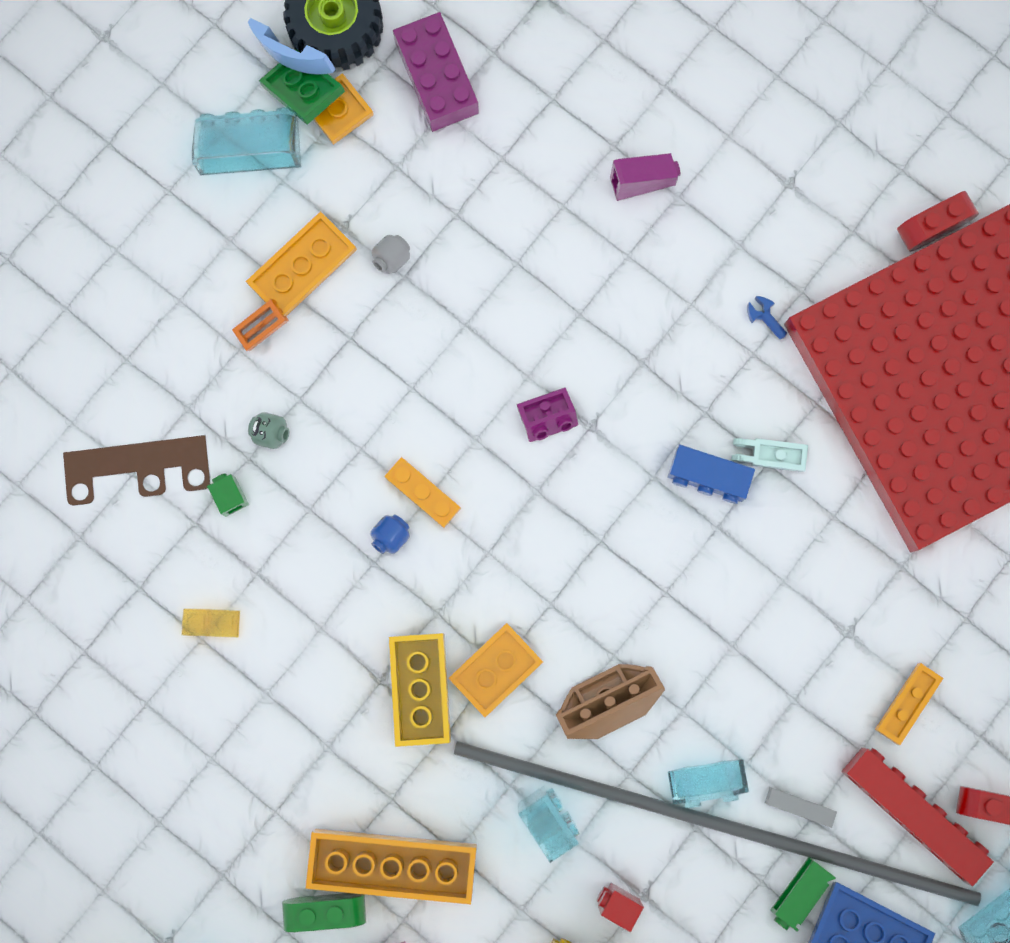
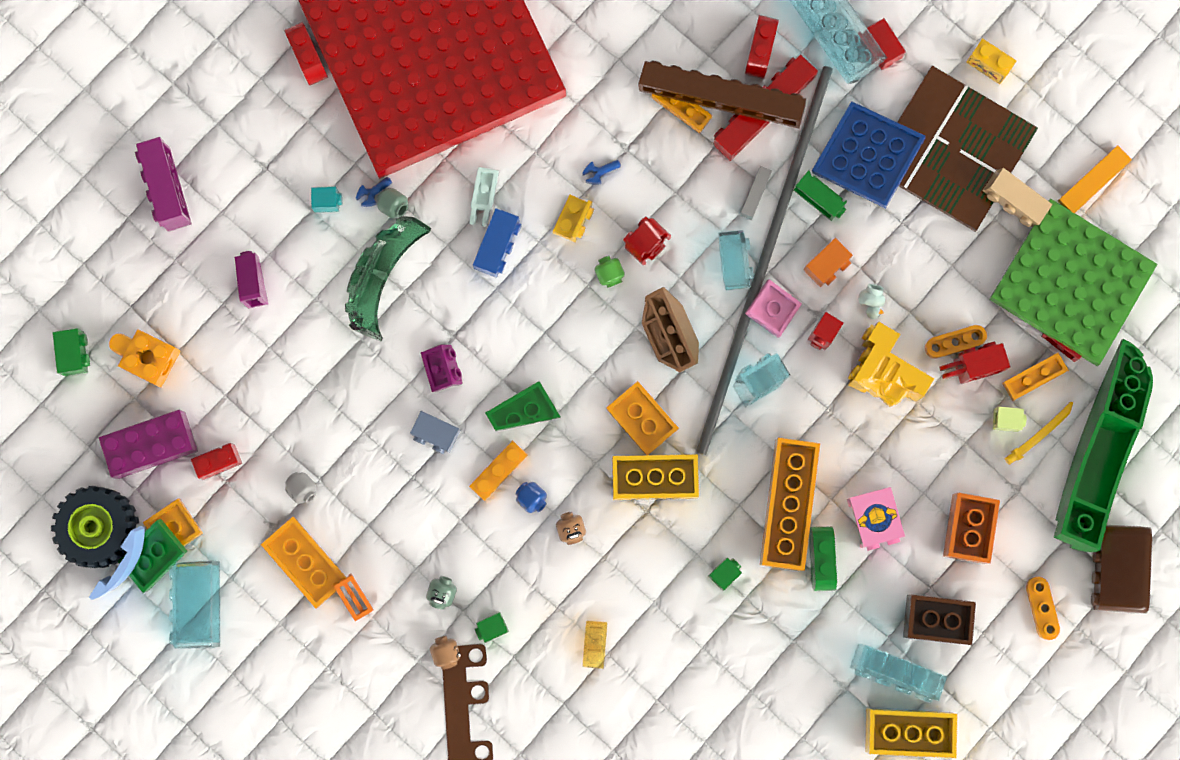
camera: 90 degrees left, 0 degrees up
none -> light orange brick [109,329,180,388]
none -> magenta brick [135,137,192,232]
none -> red brick [191,443,242,480]
none -> teal brick [311,187,343,213]
none -> clear green windscreen [345,216,432,342]
none -> sand green head [377,188,408,219]
none -> sand blue brick [410,411,461,454]
none -> medium nougat head [430,636,461,669]
none -> green wing [485,381,561,431]
none -> yellow bracket [553,194,594,242]
none -> medium nougat head [556,512,586,545]
none -> blue bar [583,160,621,185]
none -> bright green head [594,255,625,288]
none -> red brick [623,216,671,265]
none -> reddish brown brick [638,61,806,129]
none -> green brick [708,557,742,591]
none -> bright pink tile [745,279,802,338]
none -> orange brick [803,238,853,287]

